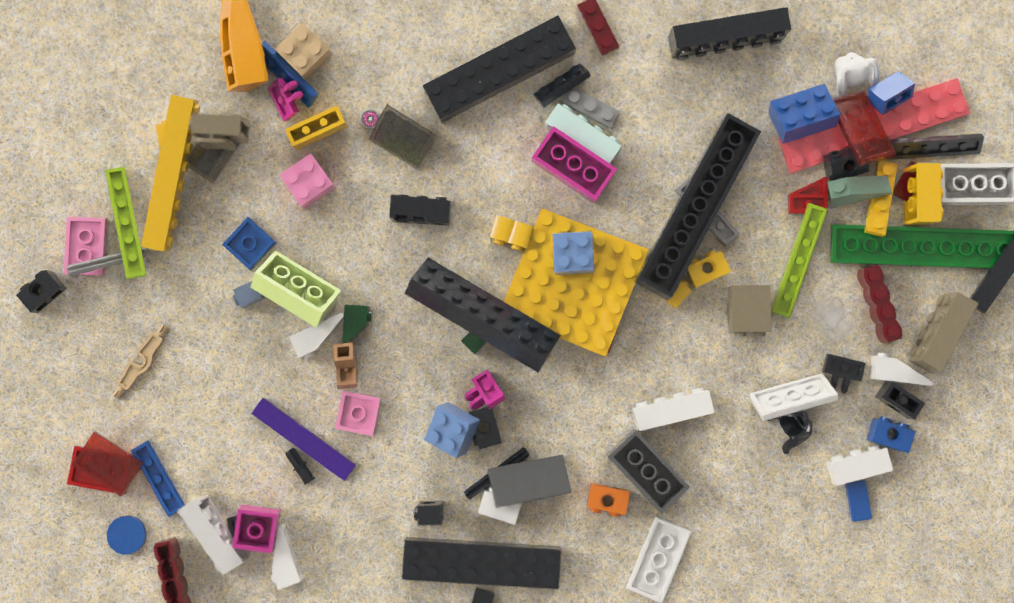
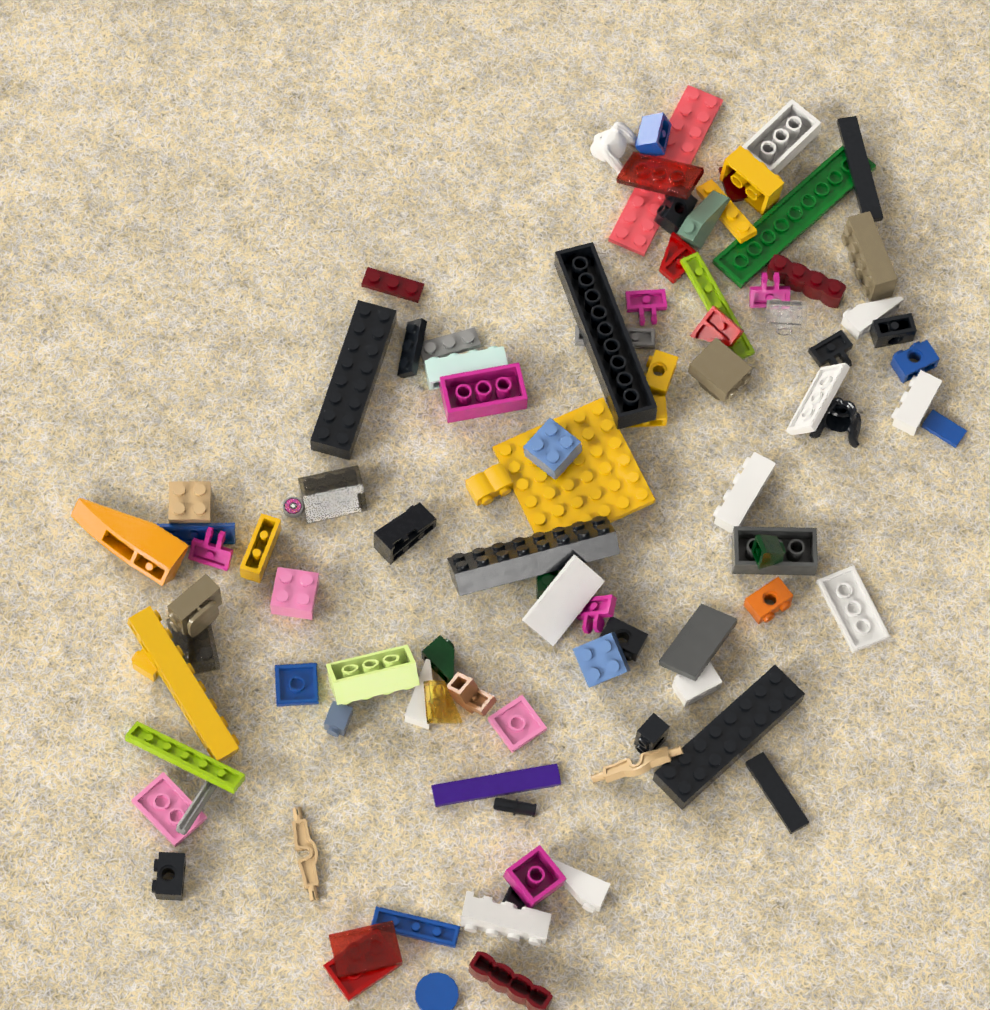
camera: 50 degrees left, 20 degrees down
black axle [464,447,530,500] -> none
black brick [668,7,791,60] -> none
blue brick [768,84,840,144] -> none
black plate [867,133,984,161] -> none
none -> clear yellow wing [423,680,462,724]
none -> white tile [522,555,605,646]
none -> tan piece [590,745,684,784]
none -> dark pink hinge [625,289,667,326]
none -> wing [690,306,744,347]
none -> dark pink hinge [749,272,791,308]
none -> dark green slope [751,534,786,570]

